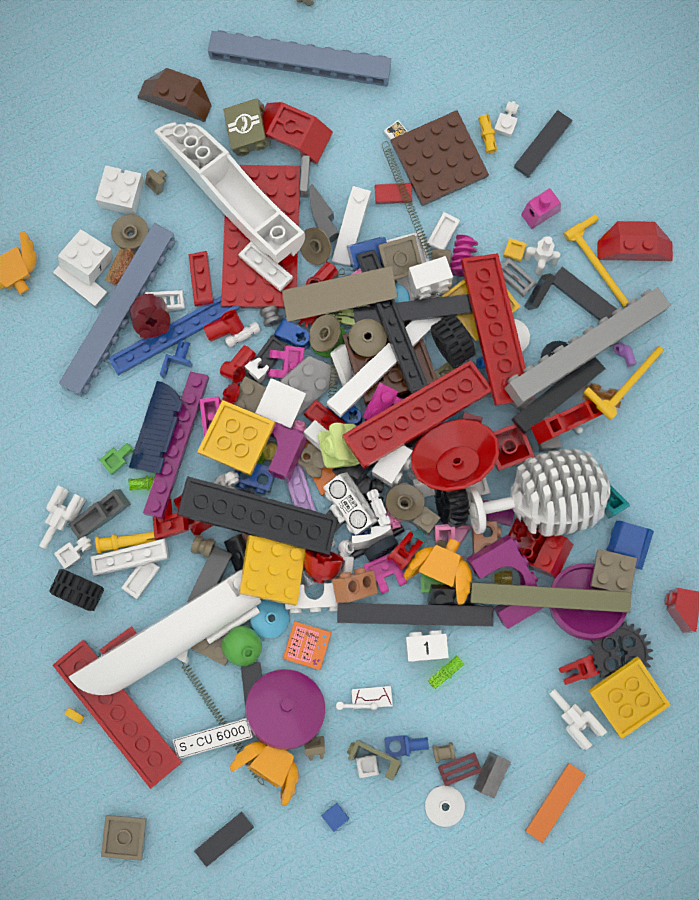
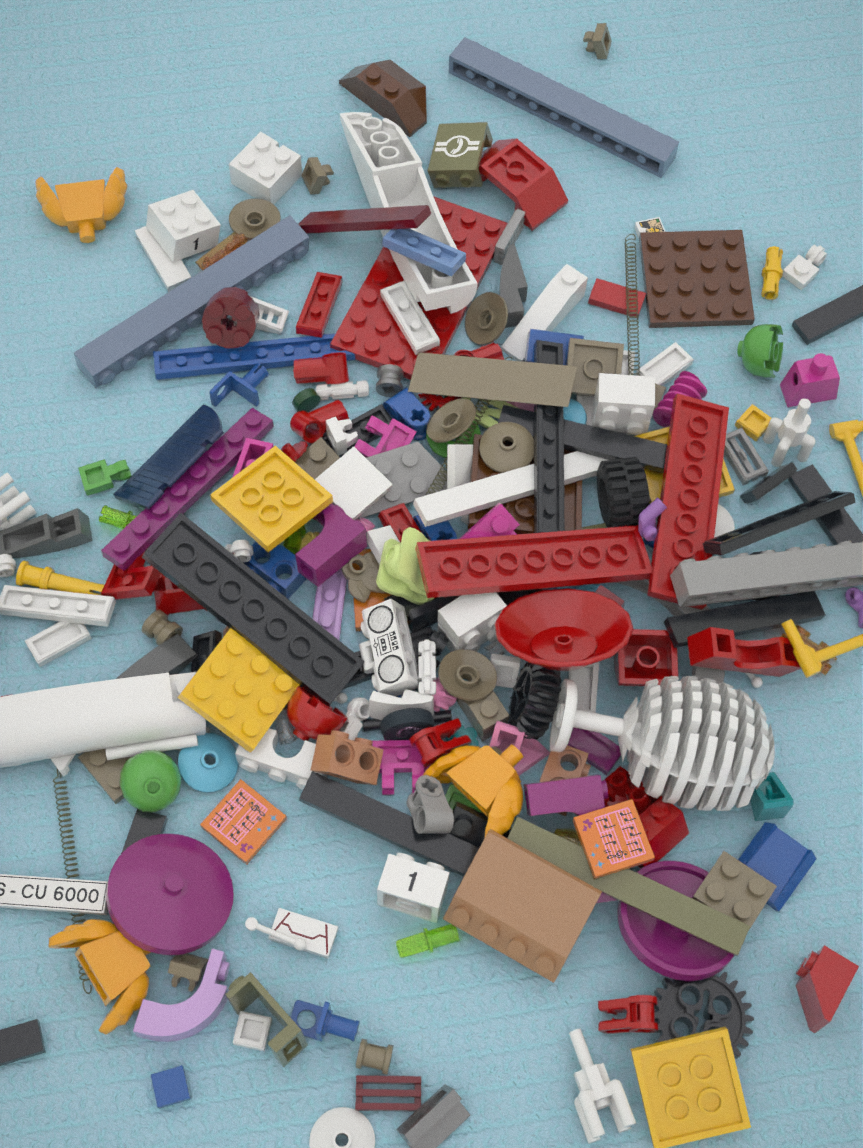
camera: 15 degrees right, 15 degrees down
none -> lavender arch [133,949,230,1042]
none -> dark green tile [292,388,320,412]
none -> dark red tile [298,205,431,234]
none -> medium blue plate [383,229,466,277]
none -> light grey piece [406,775,454,834]
none -> medium nougat slope [443,829,602,983]
none -> orange tile [572,799,655,879]
none -> medium lavender arm [638,497,667,541]
none -> black tile [703,491,856,555]
none -> bright green cylinder [737,324,783,378]

